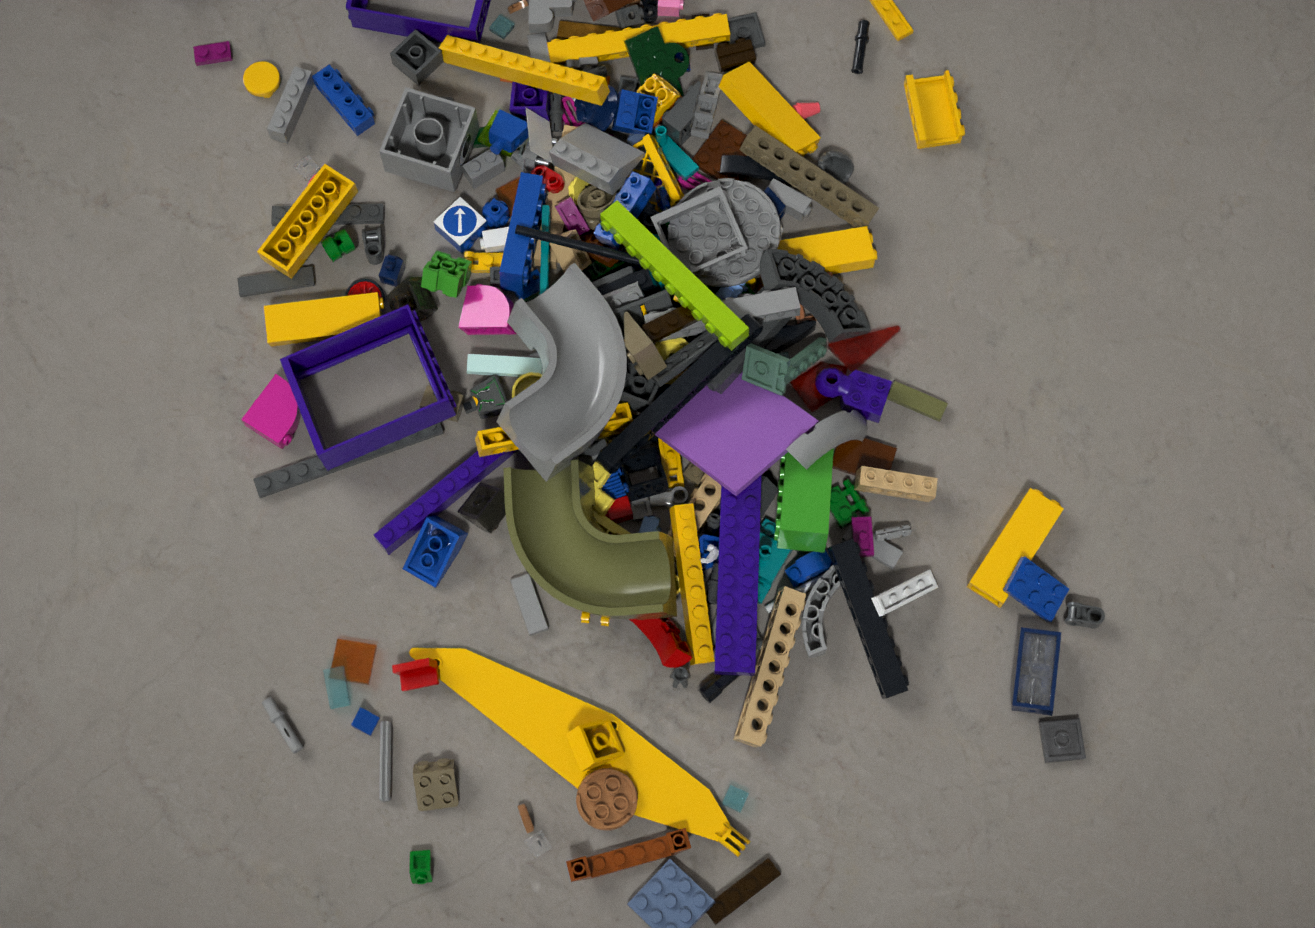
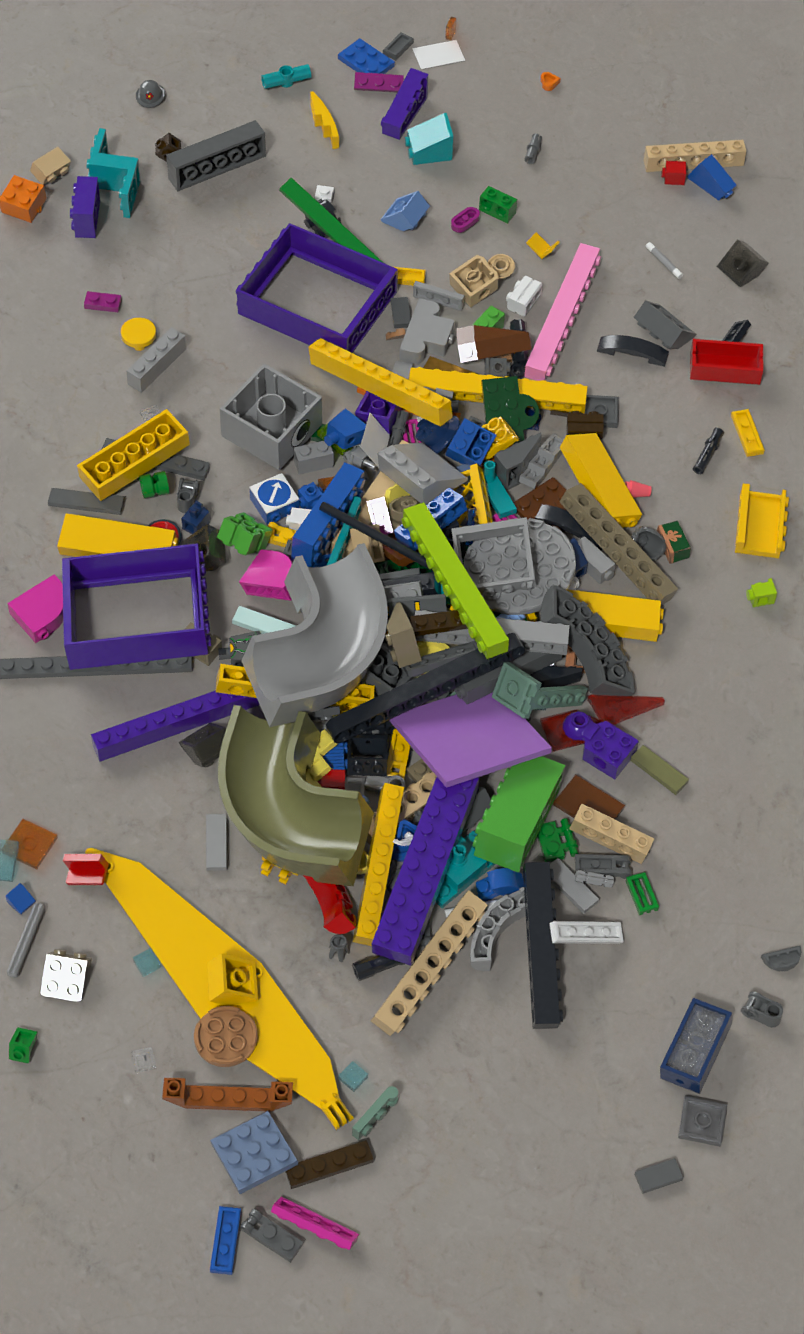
camera: 15 degrees right, 15 degrees down
blue brick [312,64,375,136] -> none
dark grey brick [390,29,444,86] -> none
blue slope [403,515,468,588] -> none
clear light blue tile [489,15,515,40] -> none
medium nougat tile [517,804,534,833] -> none
red plate [531,165,565,194] -> none
light grey brick [786,410,868,470] -> none
magenta plate [851,517,874,557] -> none
yellow brick [967,488,1064,608] -> none
blue plate [1003,557,1069,622] -> none
none -> clear light blue tile [133,948,161,977]
none -> sand green plate [352,1086,398,1140]
none -> dark grey plate [575,854,632,879]
none -> green tile [625,872,659,915]
none -> dark grey tile [634,1158,683,1194]
none -> dark green piece [657,521,691,564]
none -> lime brick [746,578,777,607]
none -> dark grey tile [761,945,802,972]

